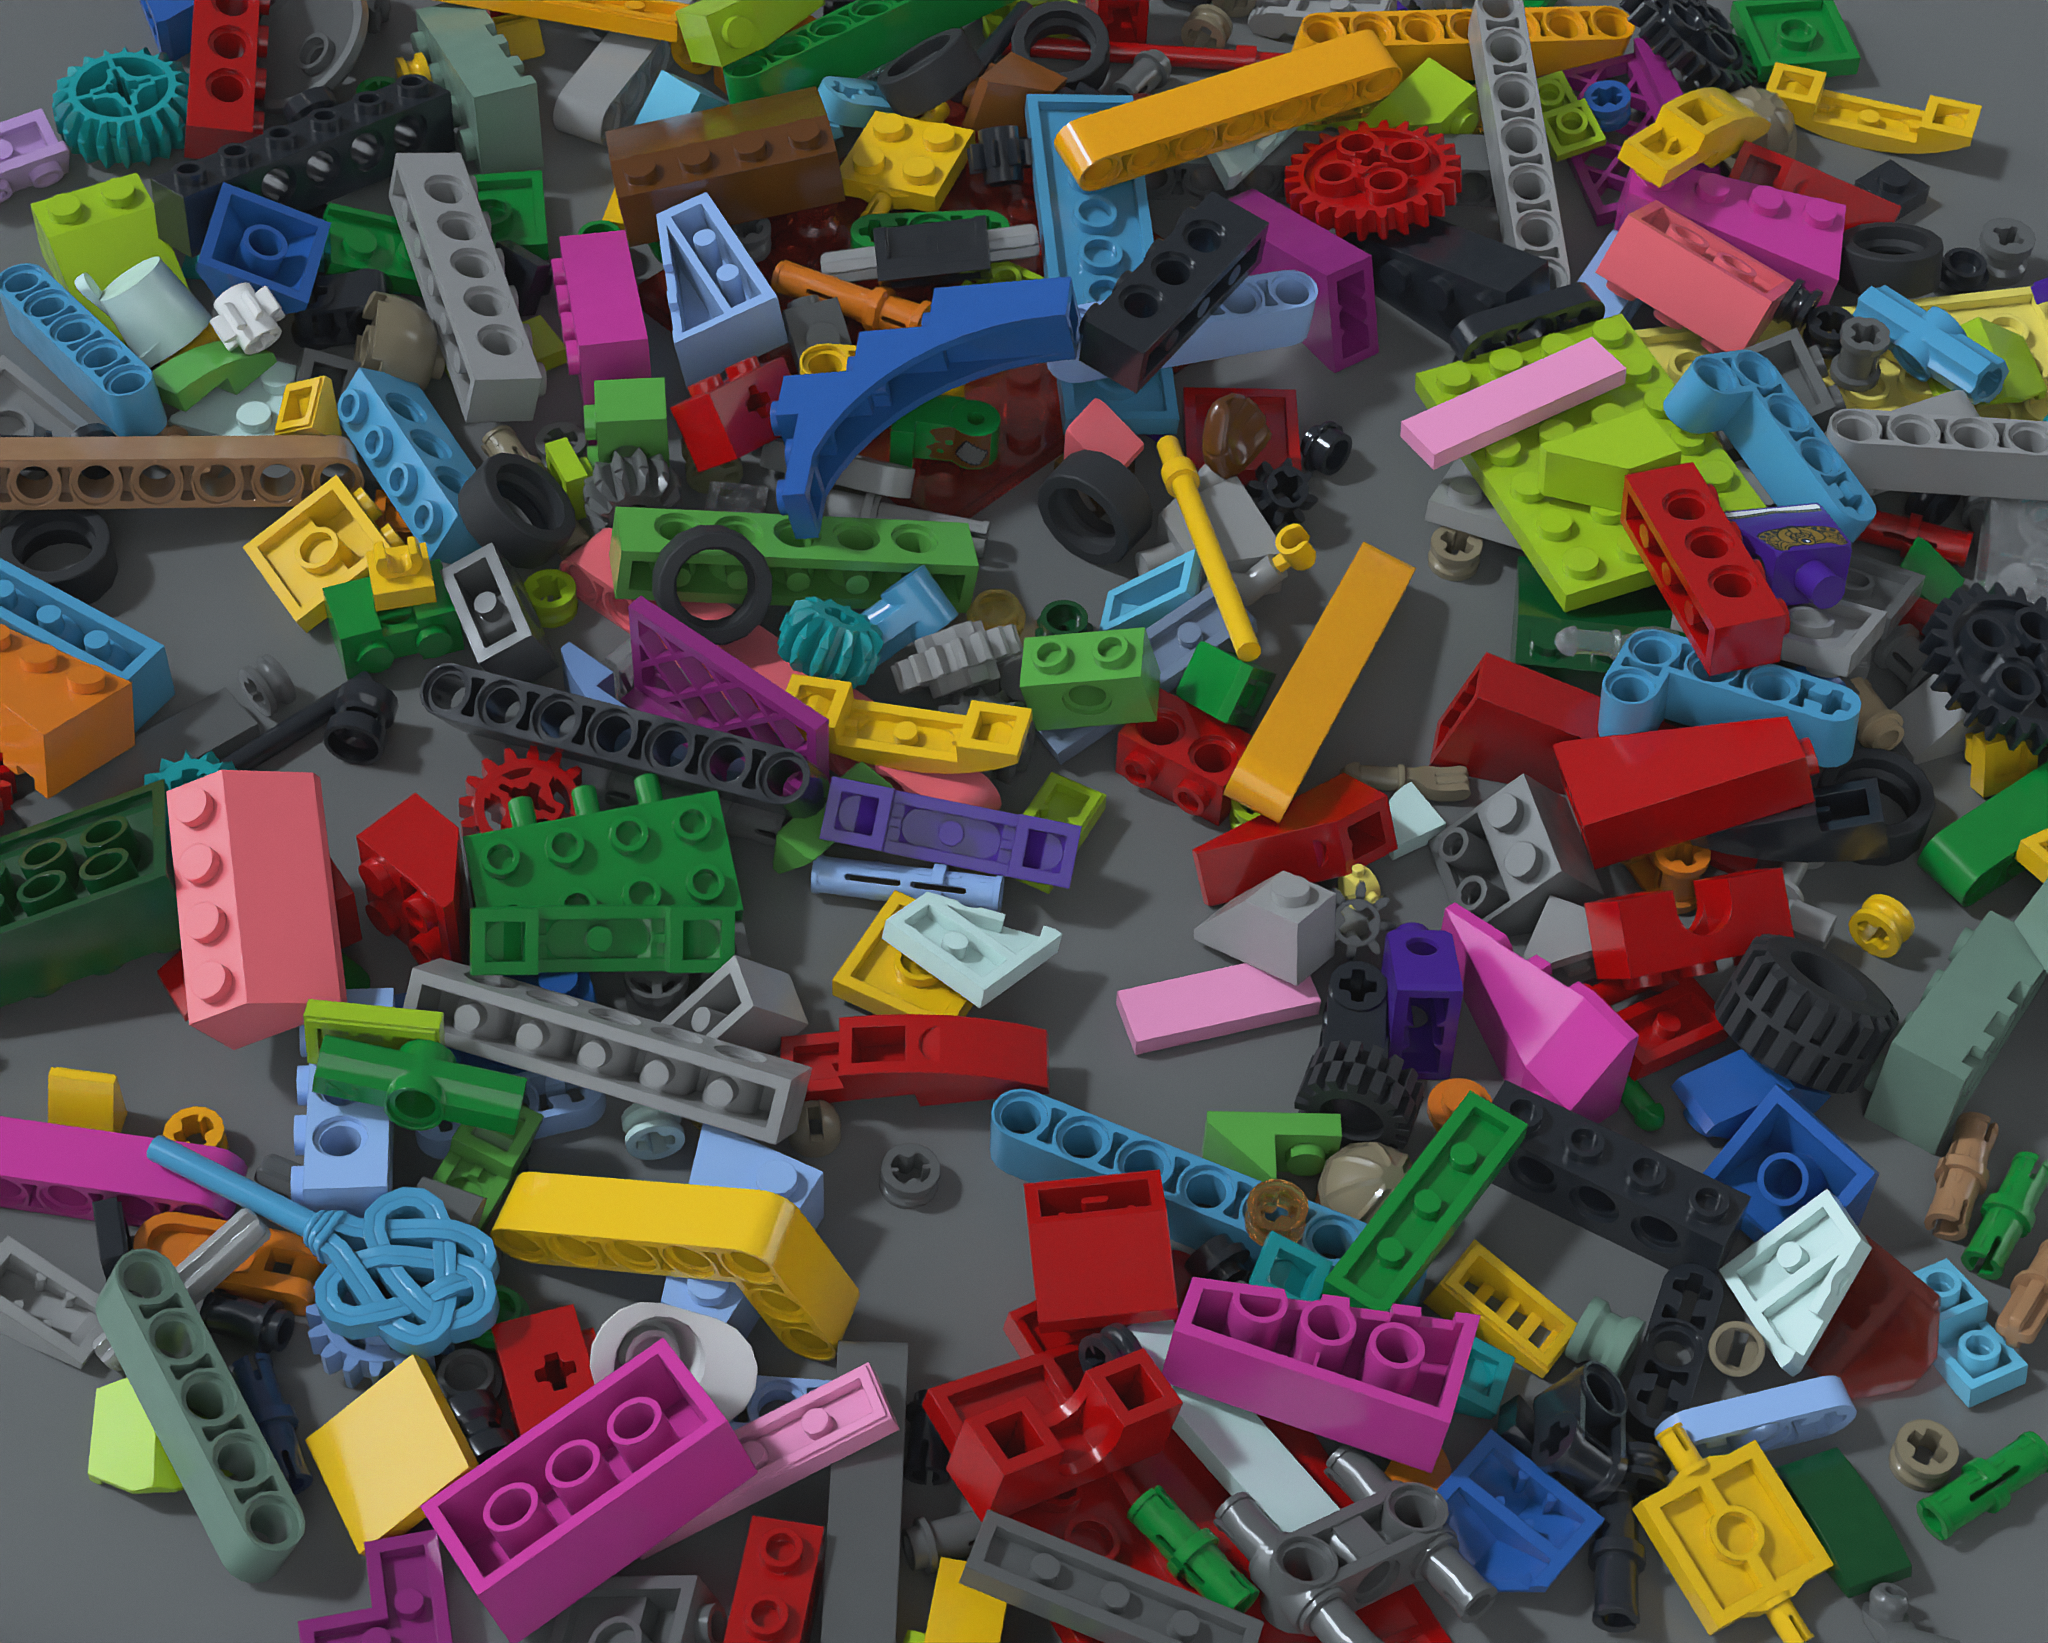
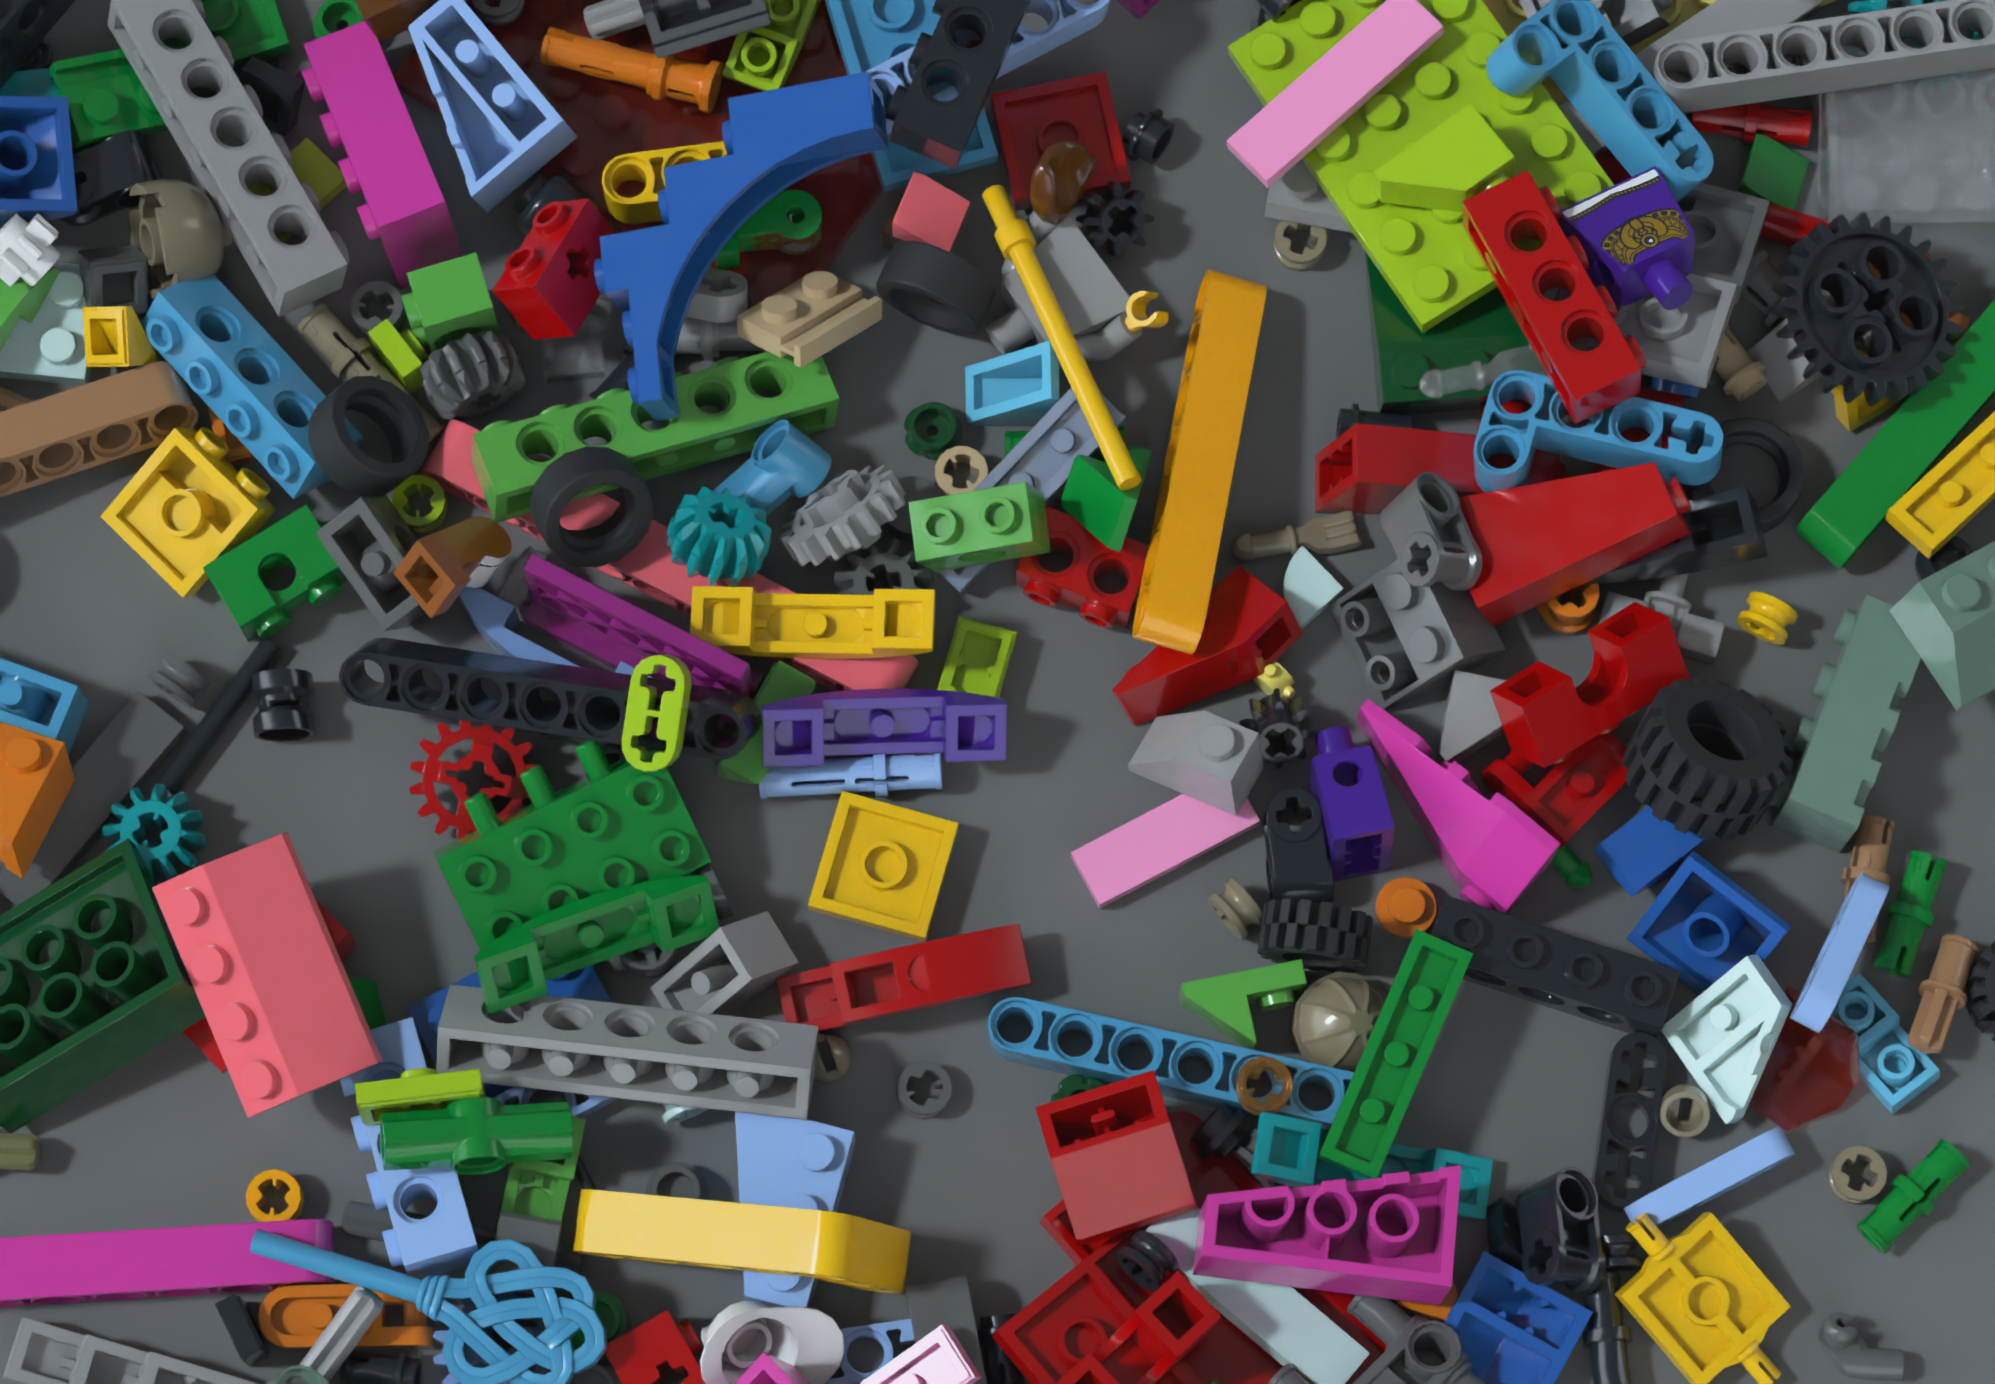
camera: 10 degrees left, 25 degrees up
yellow slope [48,1067,127,1133] -> none
red slope [356,792,470,965] -> none
yellow tile [365,536,437,611] -> none
dark grey bracket [782,295,852,375] -> none
light aqua wing [882,892,1062,1008] -> none
clear yellow plate [966,589,1026,636] -> none
yellow slope [1423,1239,1578,1378] -> none
sand green wheel [1565,1296,1646,1379] -> none
dark green slope [1775,1447,1912,1599] -> none
none -> dark orange leg [393,516,512,618]
none -> lime beam [622,654,692,772]
none -> tan plate [737,268,882,368]
none -> dark tan bush [1207,879,1263,940]
none -> dark grey piece [1380,471,1482,590]
none -> light blue beam [1790,872,1890,1033]

